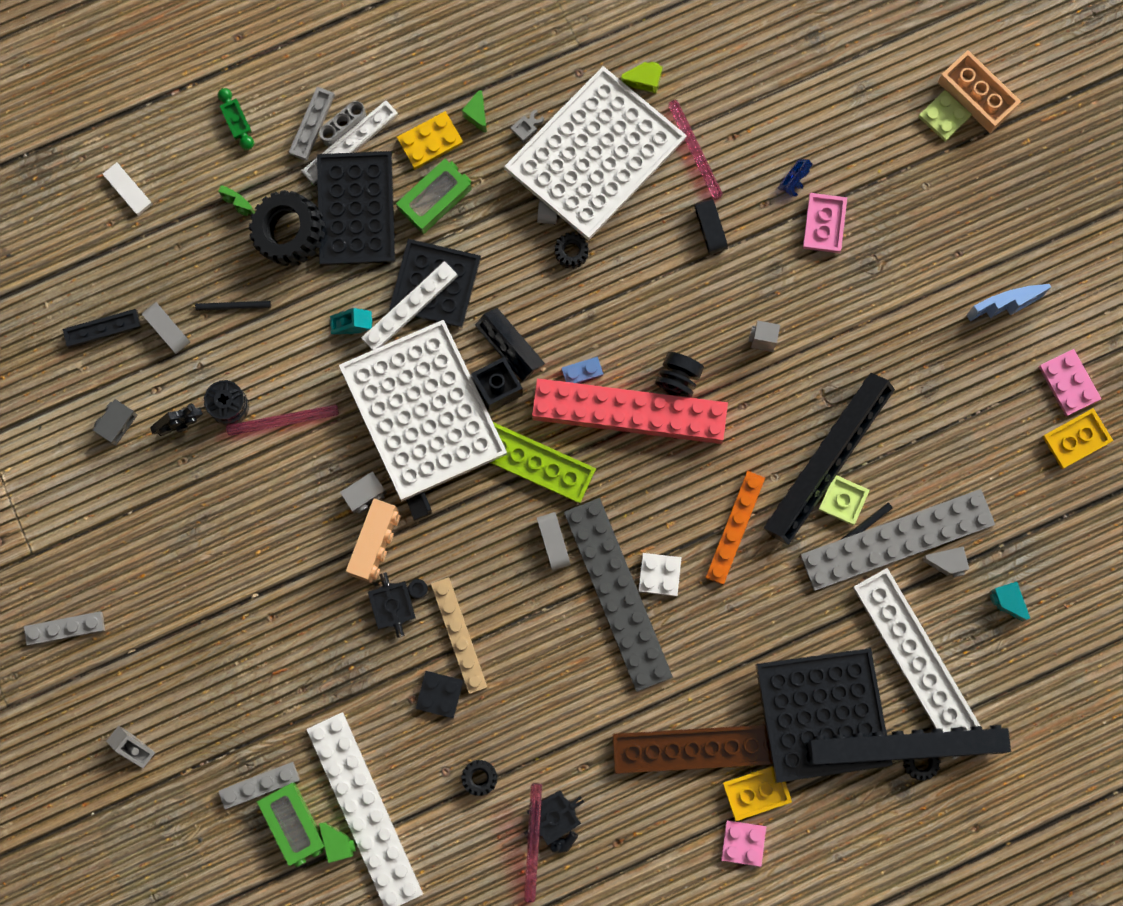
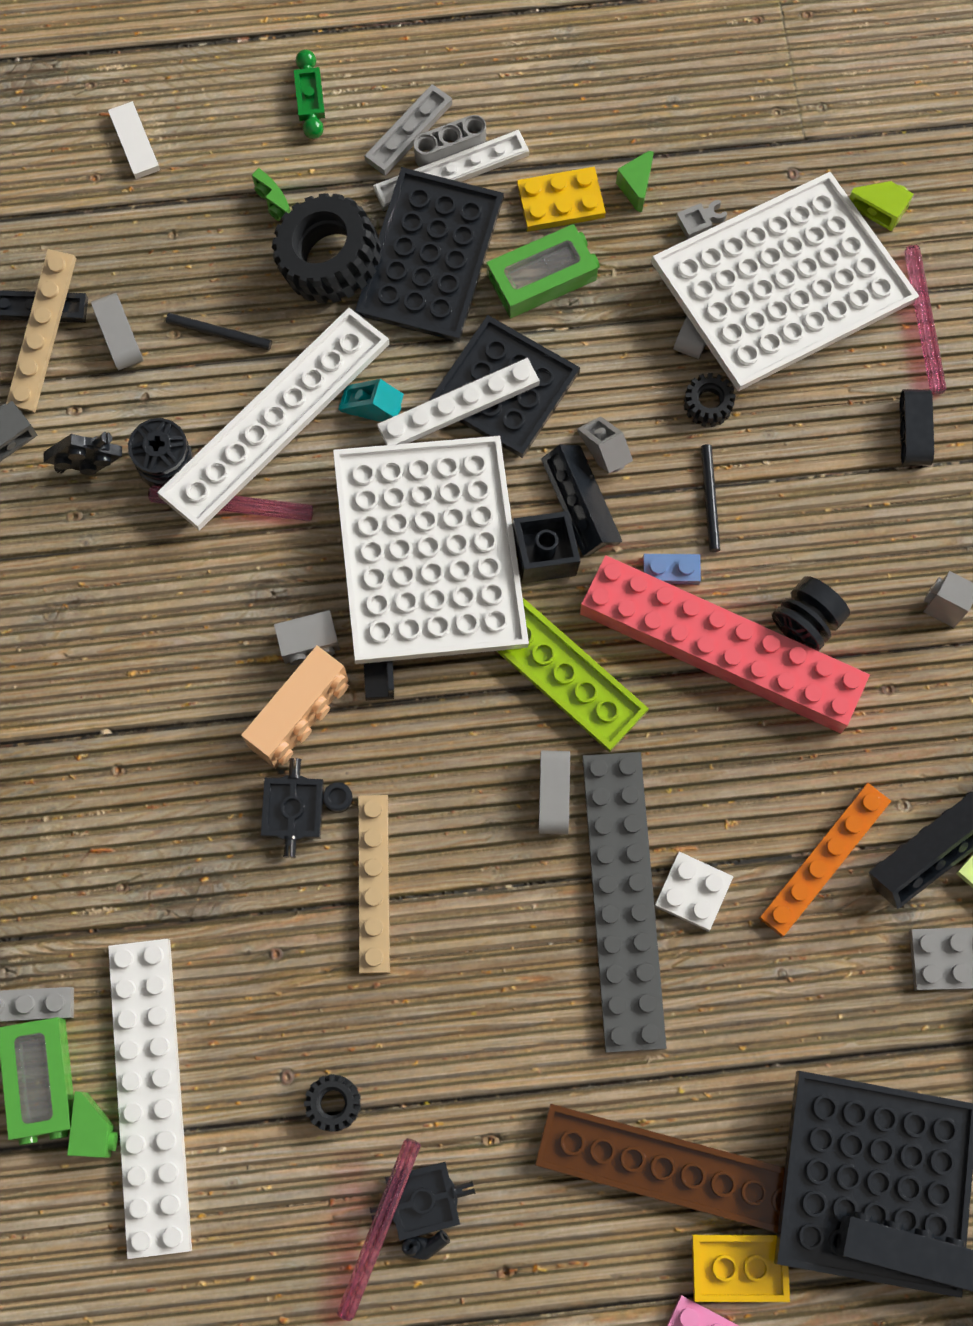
camera: 15 degrees right, 5 degrees down
black plate [416,671,464,719] -> none
none -> tan plate [6,249,77,413]
none -> white plate [157,308,389,531]
none -> light grey slope [577,416,633,473]
none -> black bar [701,444,721,552]

